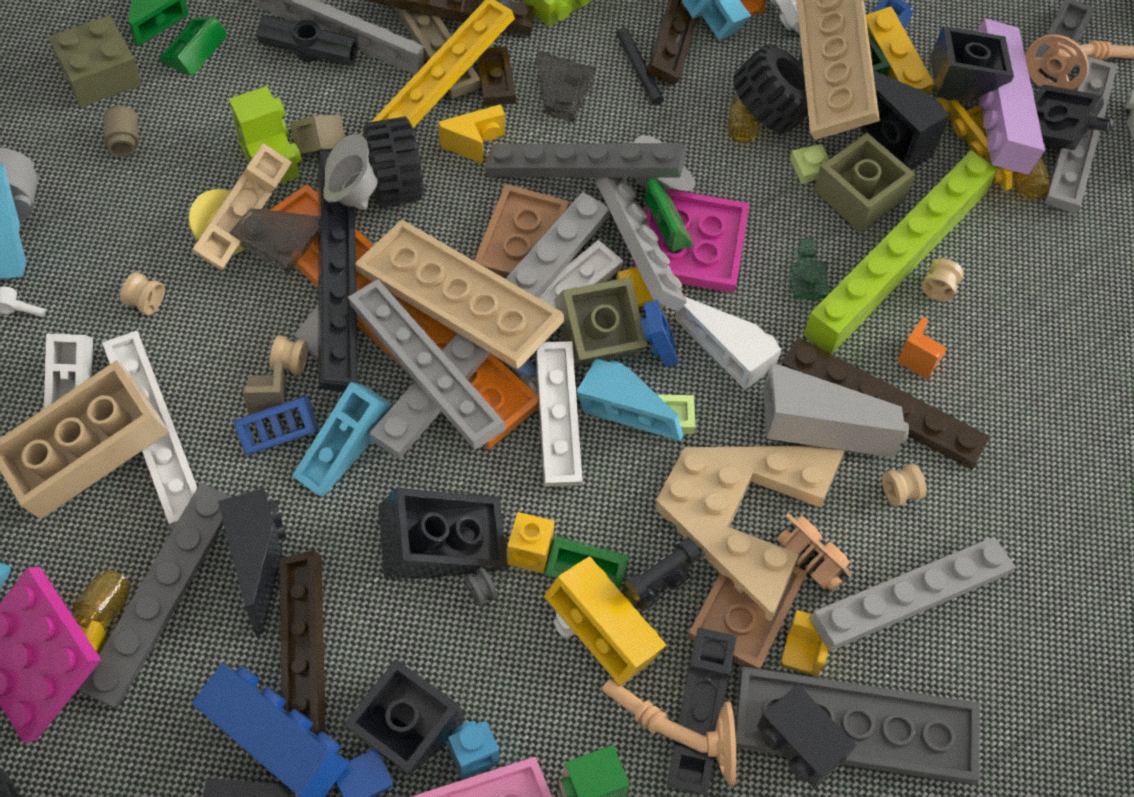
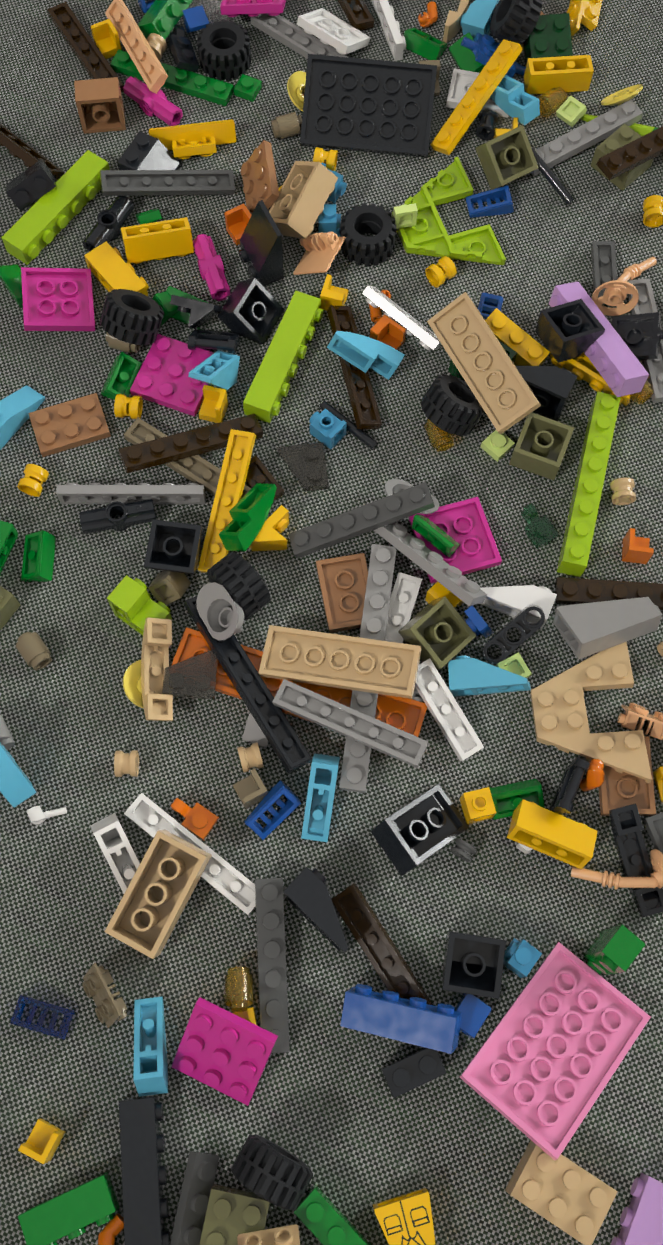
camera: 25 degrees left, 10 degrees up
none -> black slope [144,519,205,574]
none -> orange plate [170,798,219,841]
none -> green slope [219,483,277,552]
none -> dark azure brick [309,409,347,450]
none -> black beam [483,605,545,664]
none -> orange arm [579,759,604,792]

